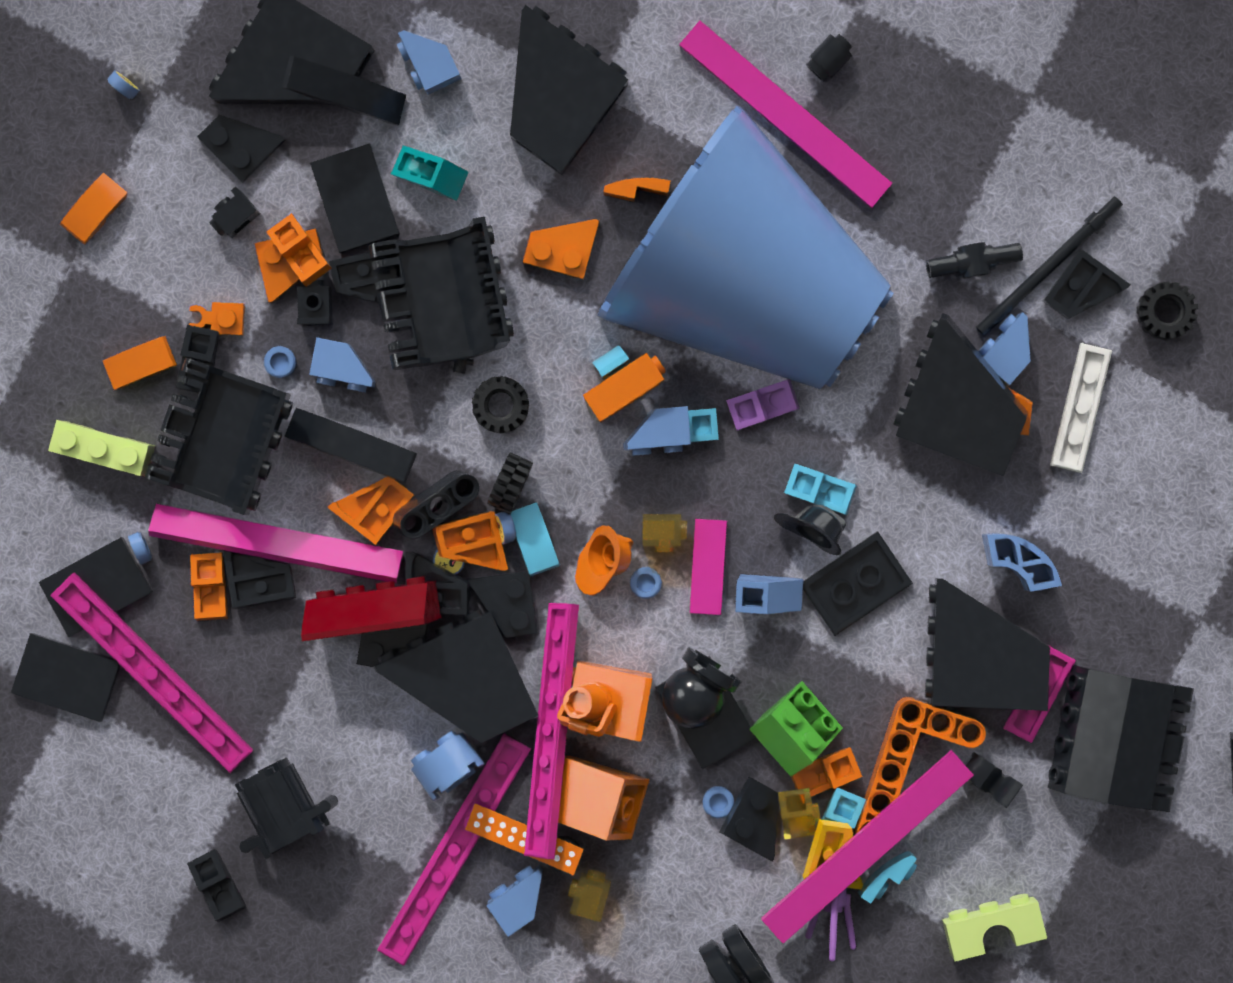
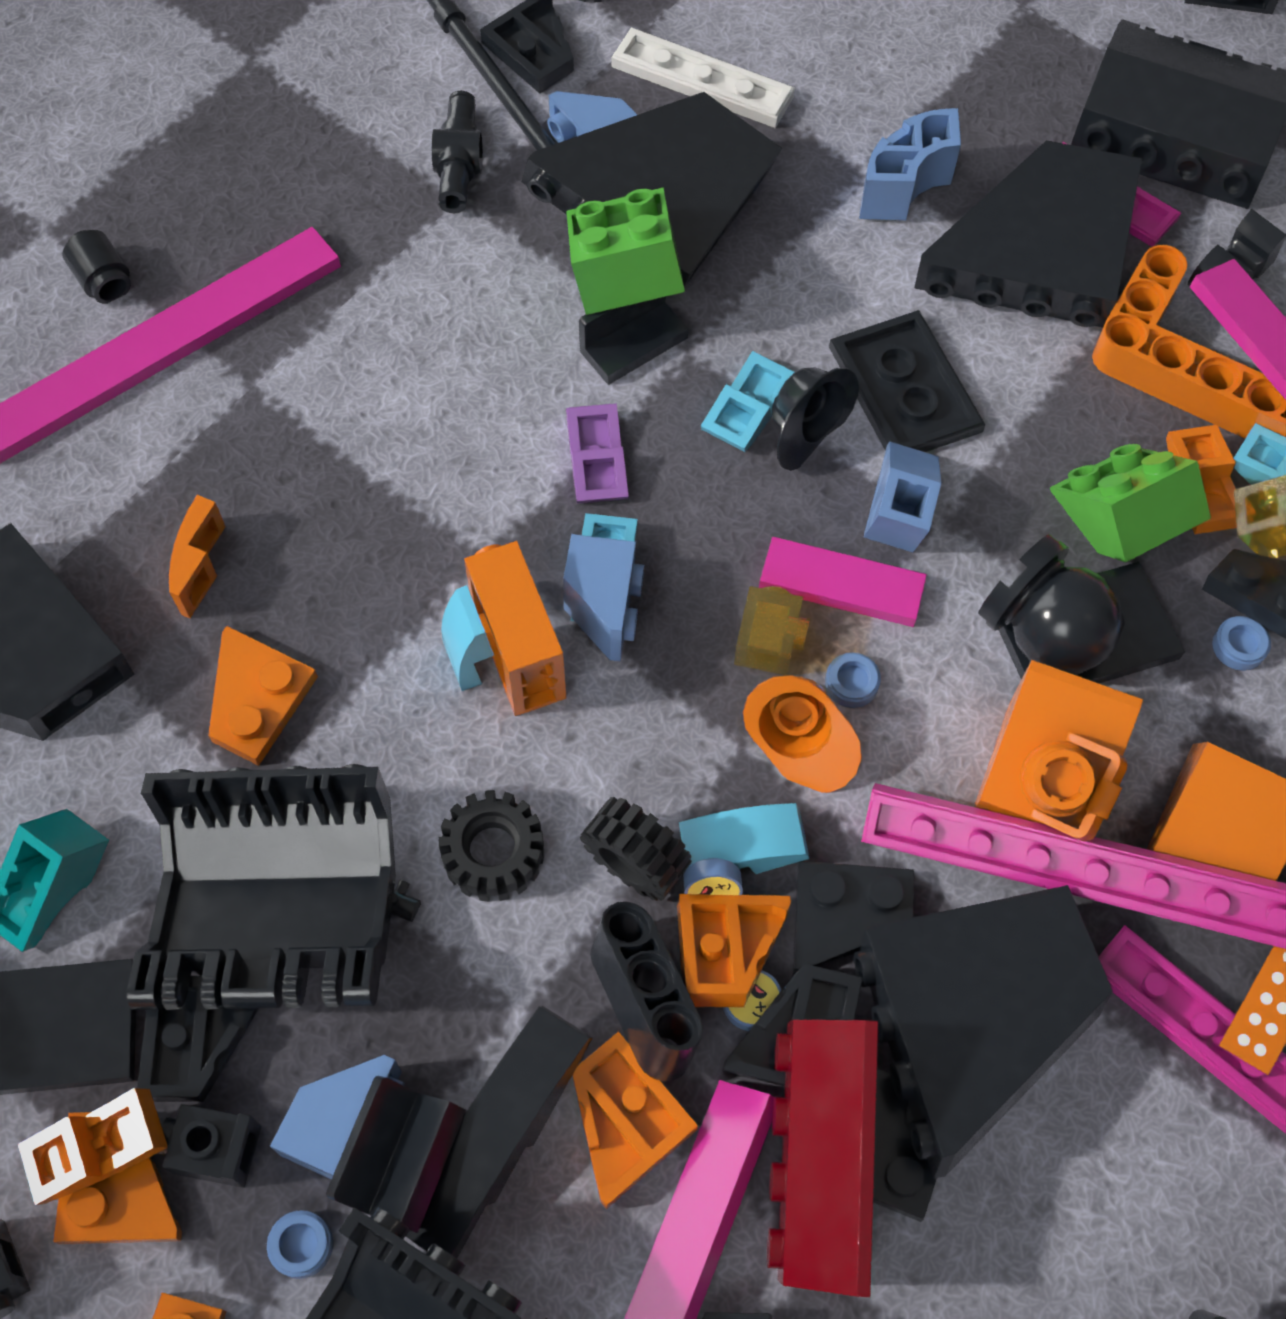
camera: 80 degrees left, 25 degrees down
medium blue brick [411,731,485,801] -> none
medium blue cone [598,105,893,389] -> none
none -> black panel [326,1075,466,1233]
none -> bright green slope [566,188,685,315]
none -> black panel [579,296,689,385]

